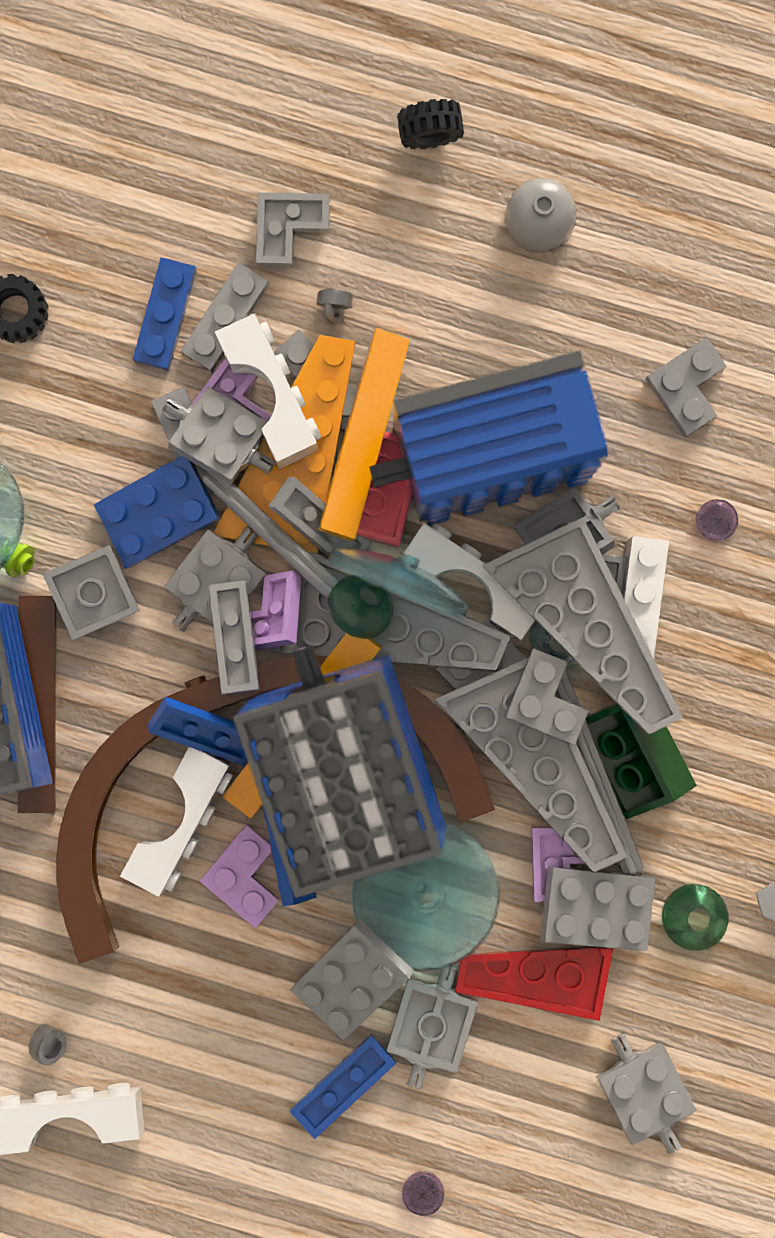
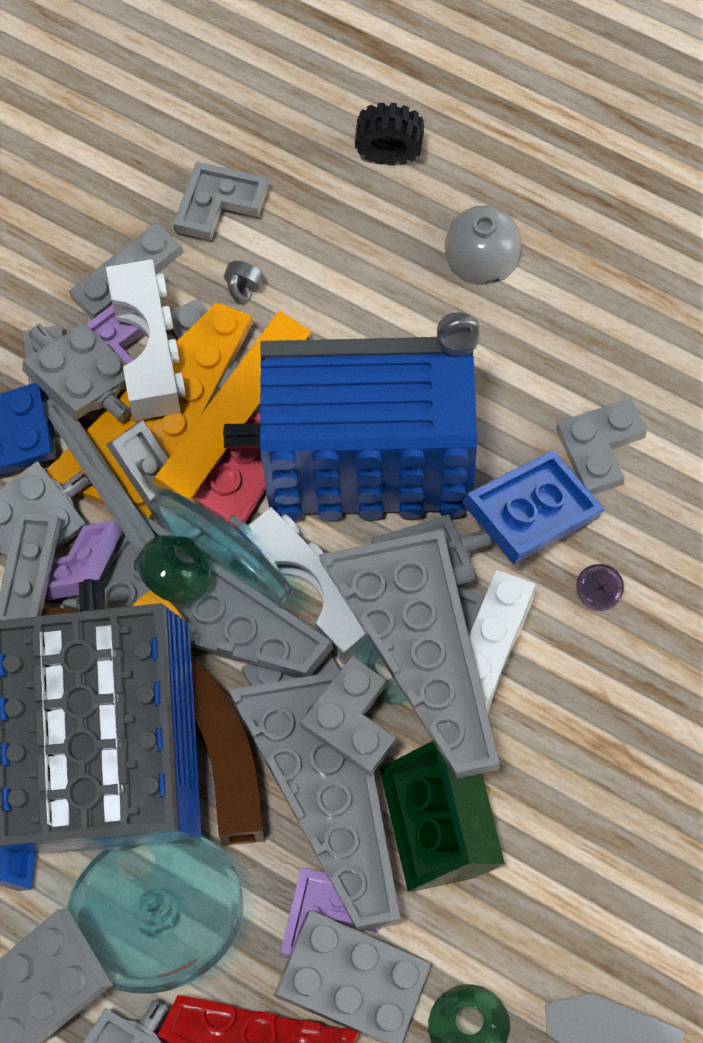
camera: 15 degrees right, 20 degrees down
blue plate [133,257,197,371] -> none
light grey axle [555,670,643,875] -> none
none -> flat silver tile [437,312,479,357]
none -> plate [462,450,605,564]

